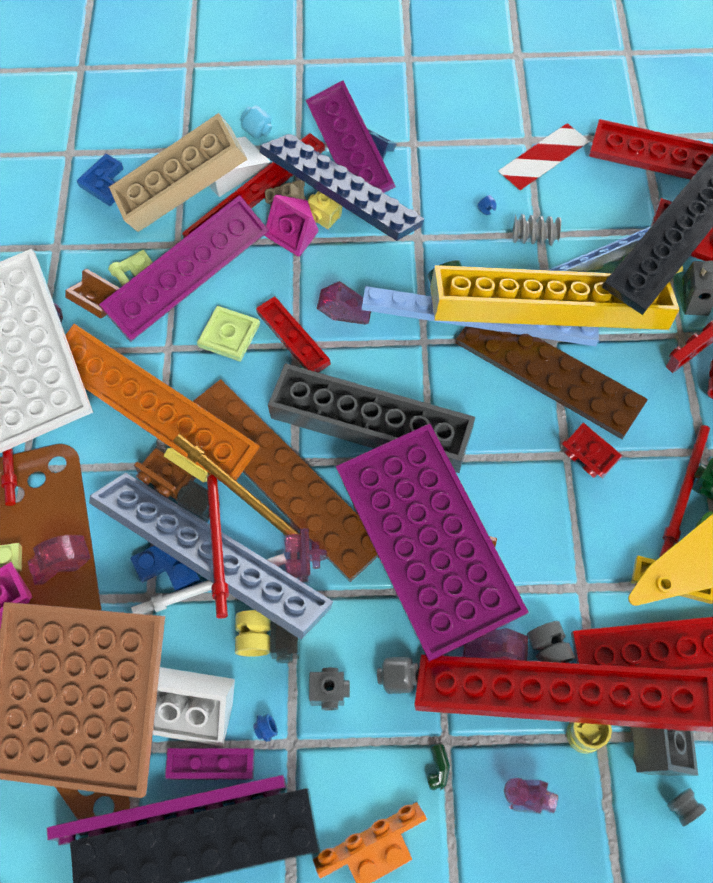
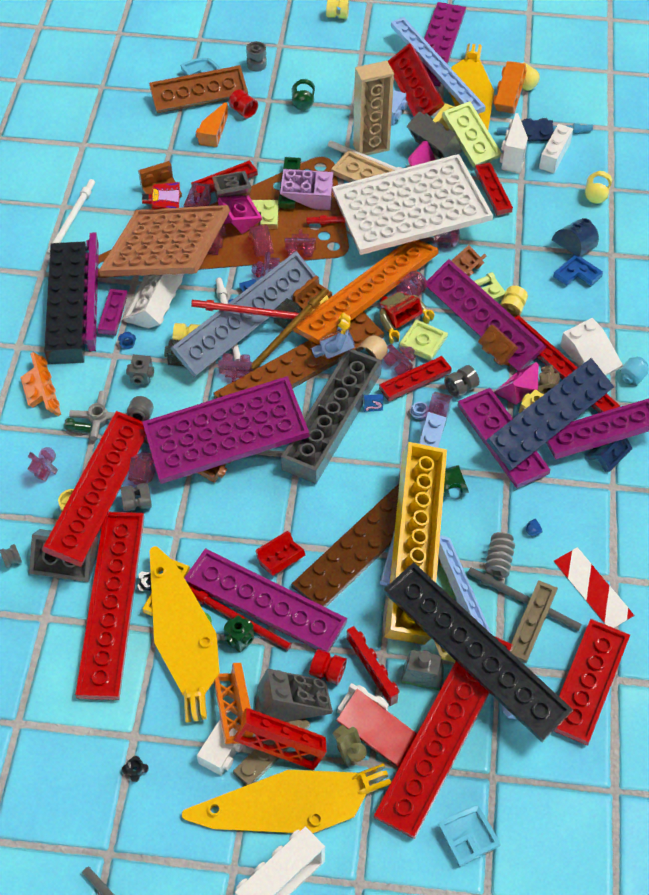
camera: 95 degrees right, 10 degrees down
tan brick [109,113,248,232] -> none
none -> light grey bar [69,391,127,441]
none -> plate [137,571,152,592]
none -> magenta plate [184,548,347,652]
none -> clear pink hips [251,252,280,278]
none -> clear pink hips [285,229,316,257]
none -> medium blue torso [311,313,355,359]
none -> tan helmet [356,335,388,360]
none -> blue tile [364,394,384,412]
none -> torso [379,292,434,344]
none -> clear pink hips [383,344,415,375]
none -> clear pink helmet [396,271,427,296]
none -> light blue plate [410,401,429,419]
none -> dark grey wheel [444,365,480,398]
none -> magenta plate [457,388,550,489]
none -> dark grey bar [467,567,582,631]
none -> dark orange bracket [478,325,518,366]
none -> light yellow wheel [500,286,528,318]
none -> dark tan plate [511,580,558,664]
none -> dark blue brick [552,218,599,257]

